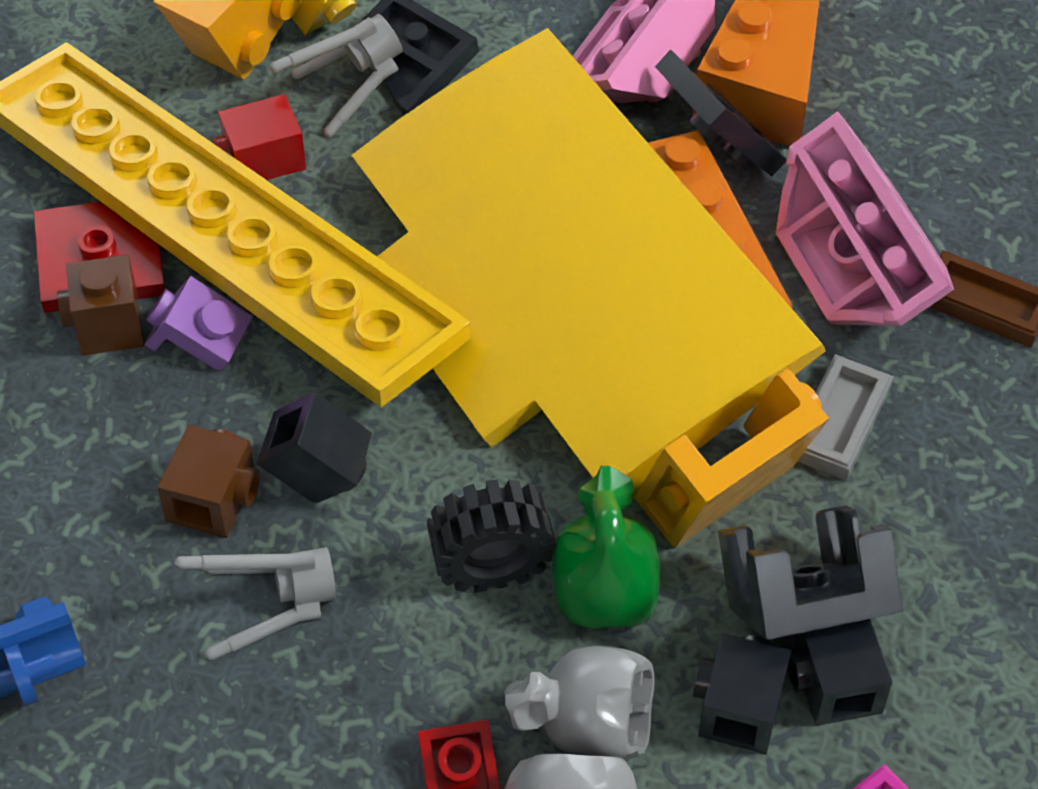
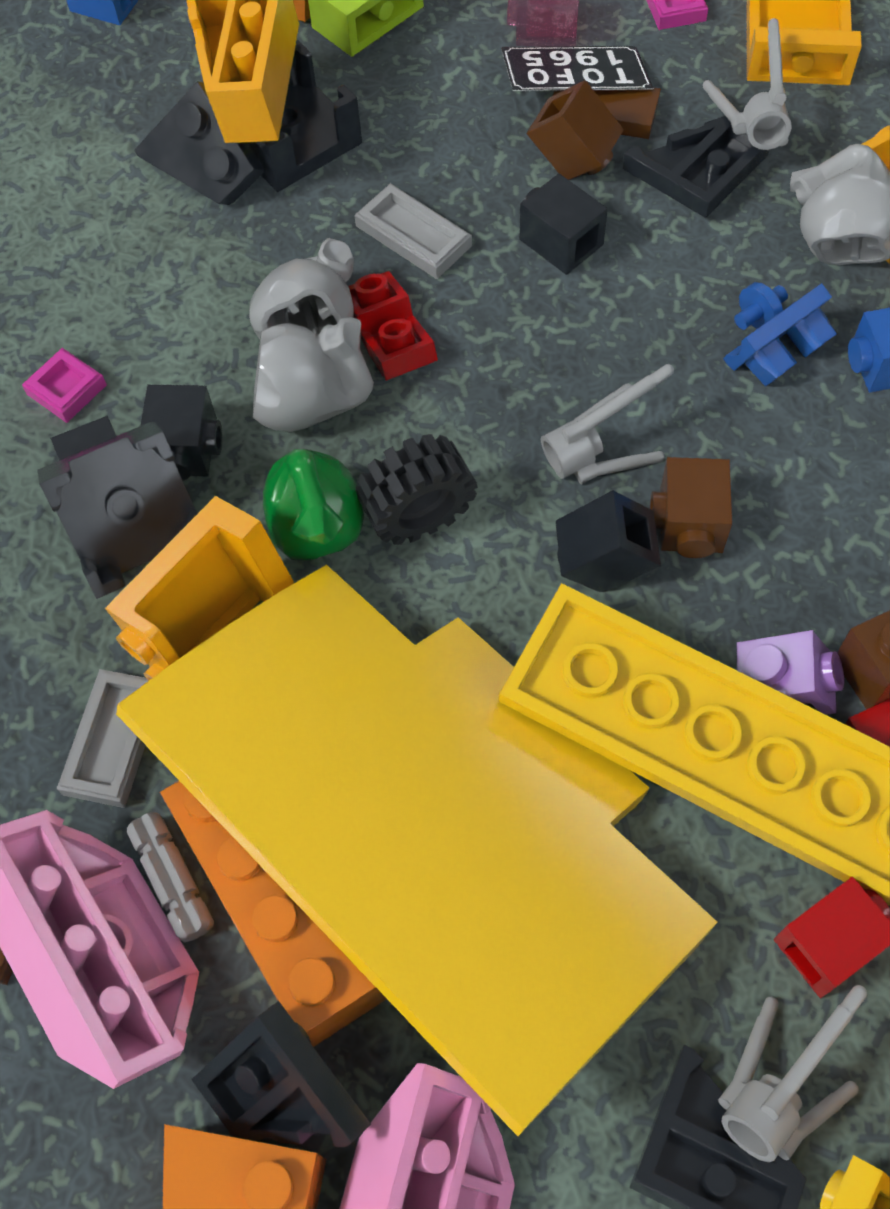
camera: 170 degrees right, 10 degrees up
none -> light grey axle [127,812,214,942]

